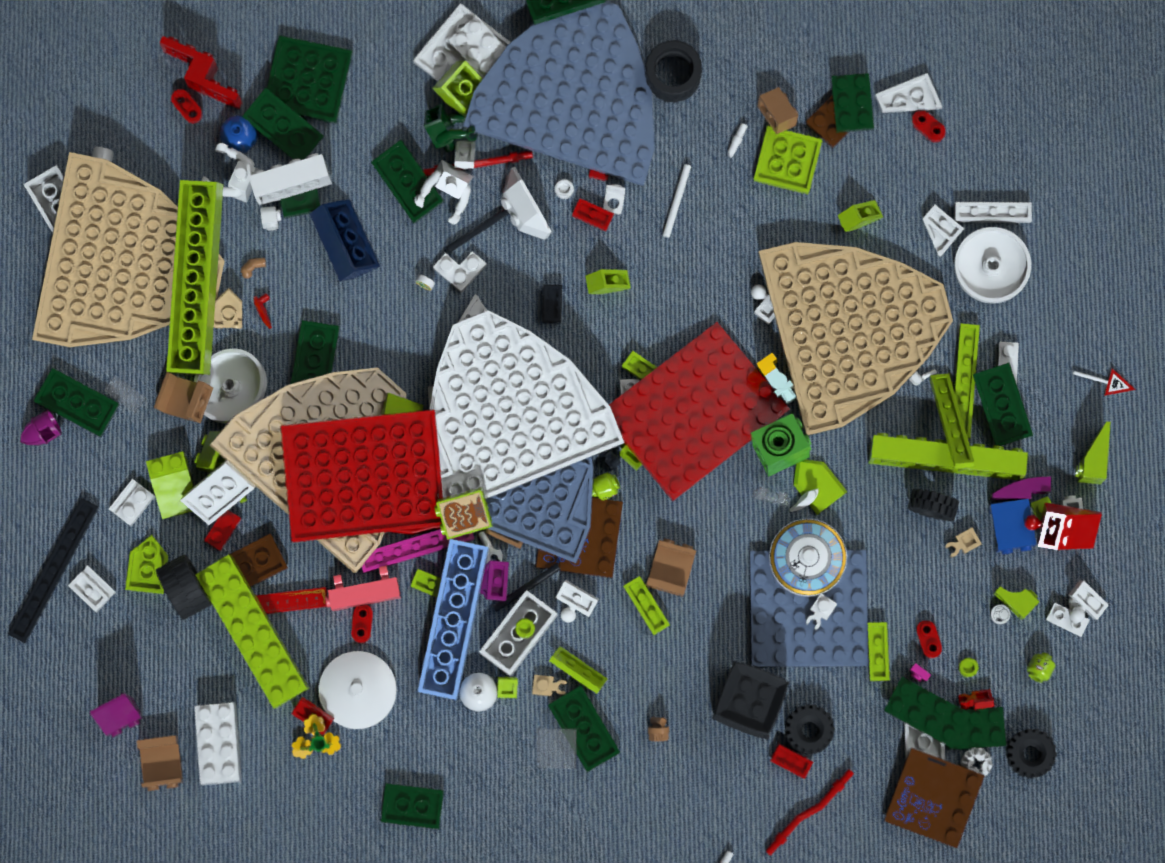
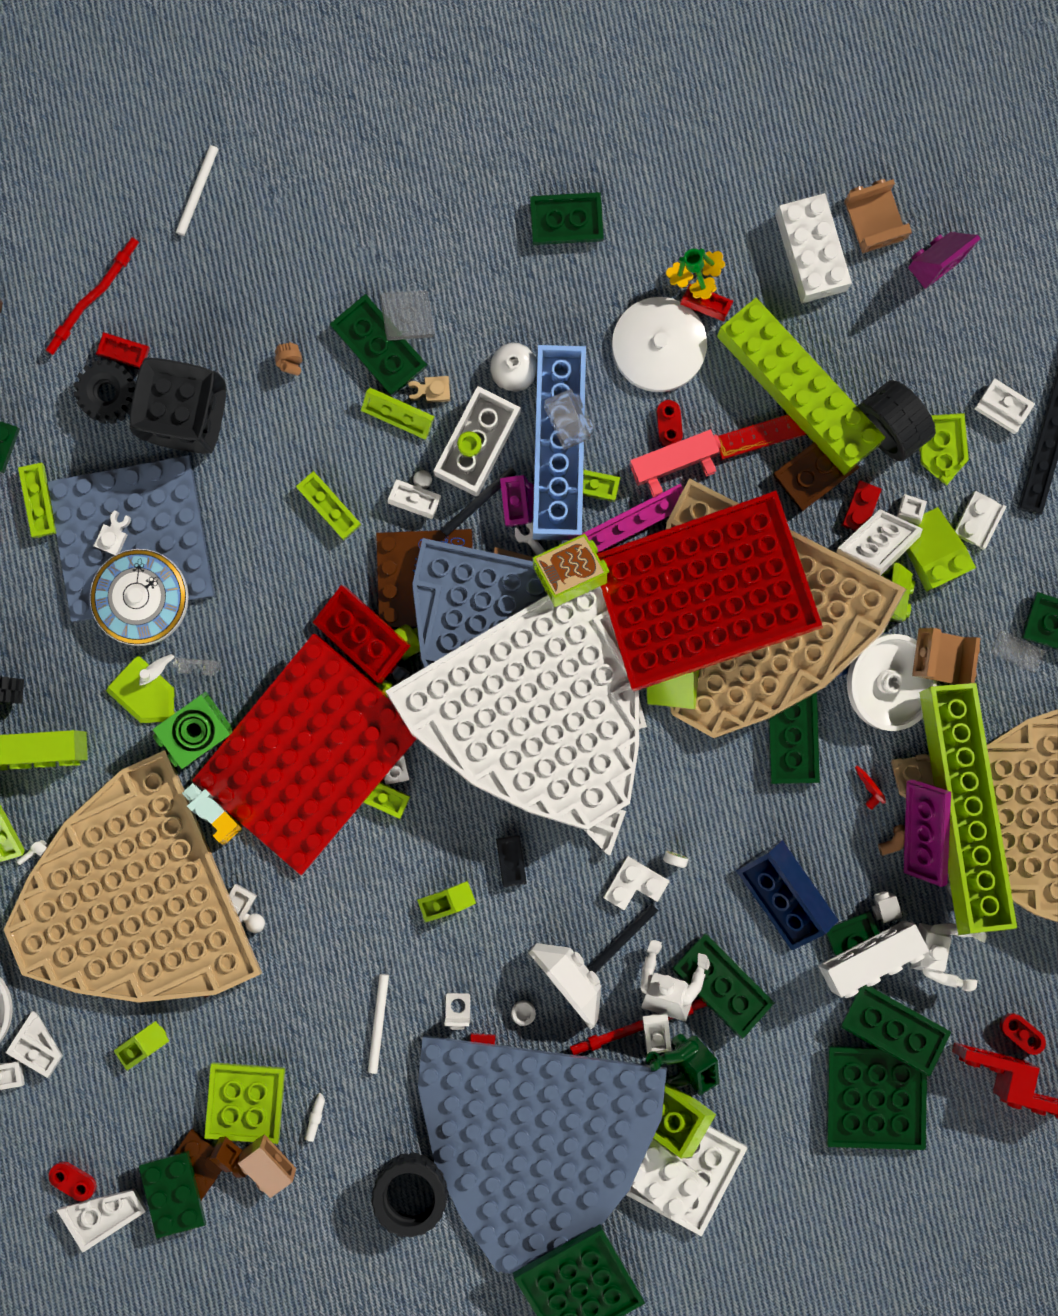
camera: 165 degrees right, 5 degrees up
blue cylinder [219,115,258,153] -> none
lime plate [497,677,518,698] -> none
red plate [572,198,614,232] -> none
medium nougat panel [646,539,696,597] -> none
none -> reddish brown plate [209,1136,246,1178]
none -> red plate [312,585,411,683]
none -> clear brick [544,389,593,450]
none -> white tile [897,494,927,525]
none -> magenta tile [904,779,951,887]

